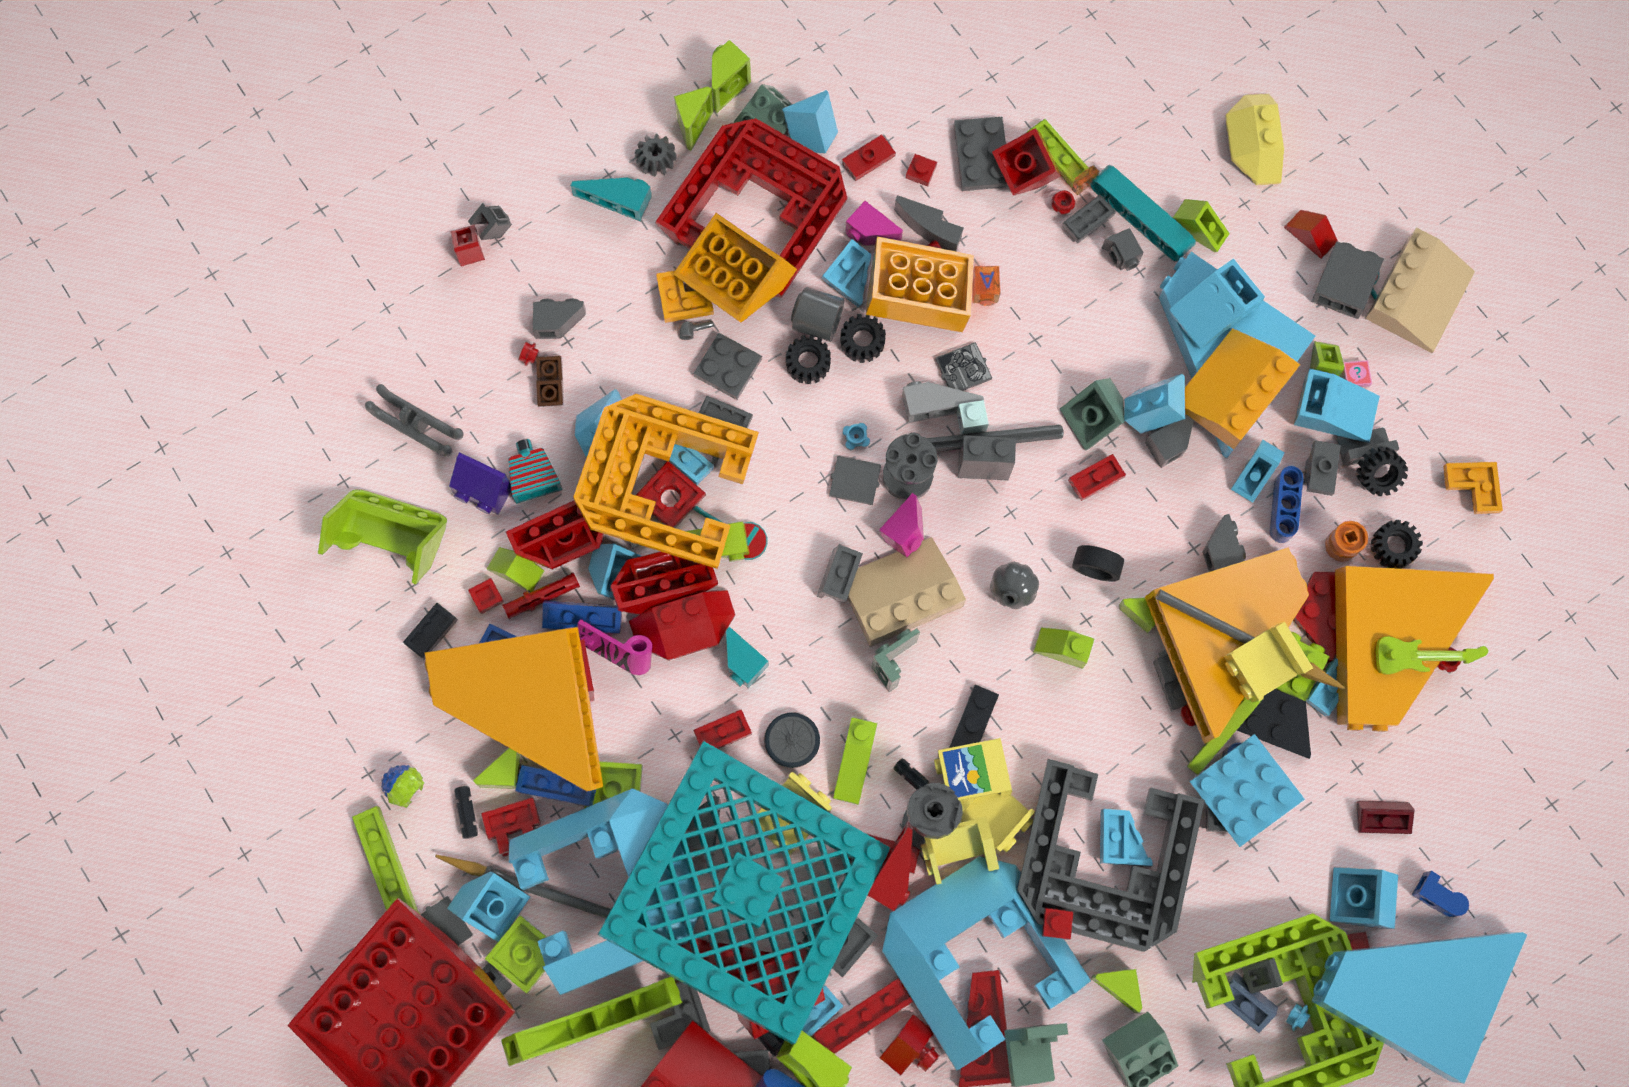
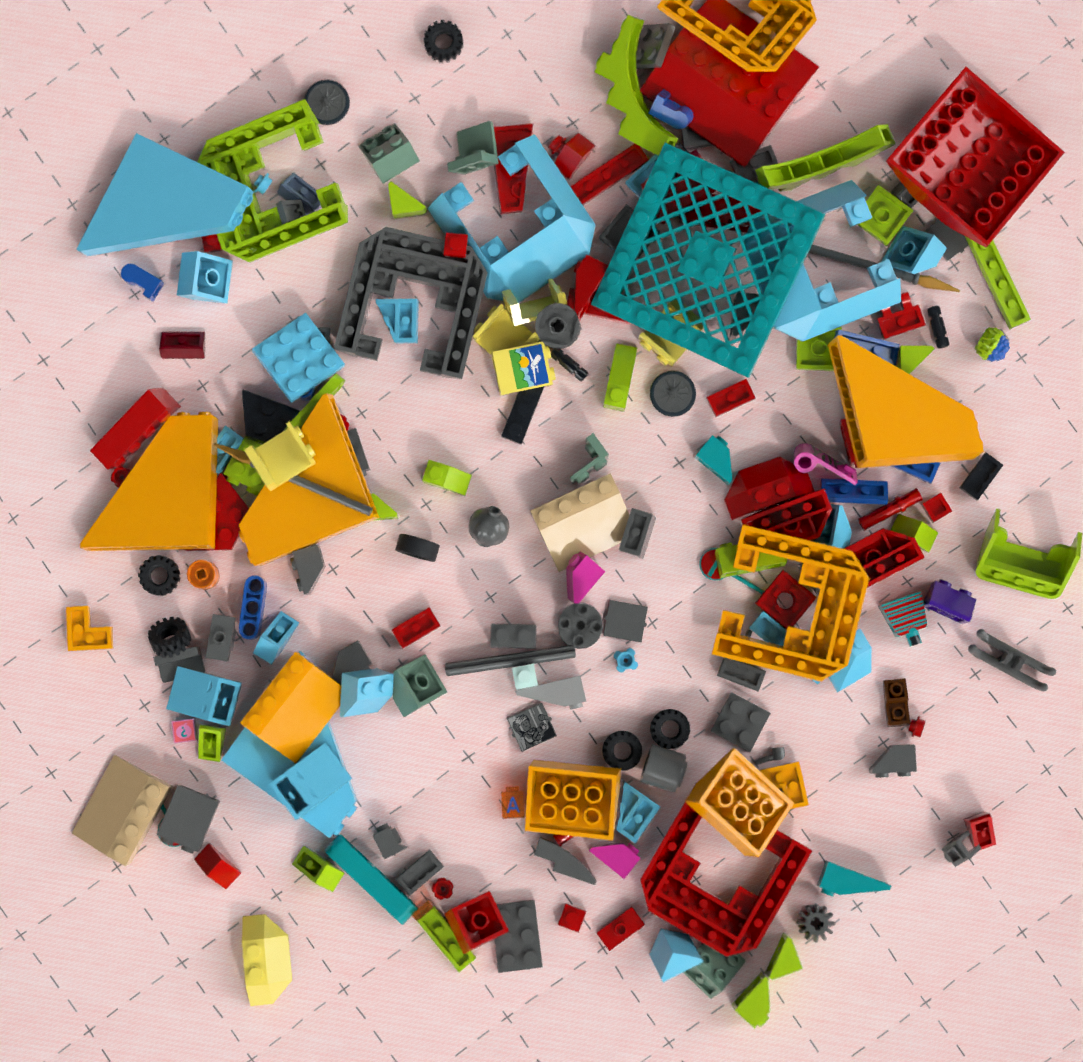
camera: 175 degrees left, 10 degrees up
lime piece [1376,636,1488,675] -> none
none -> red wedge [90,388,181,470]

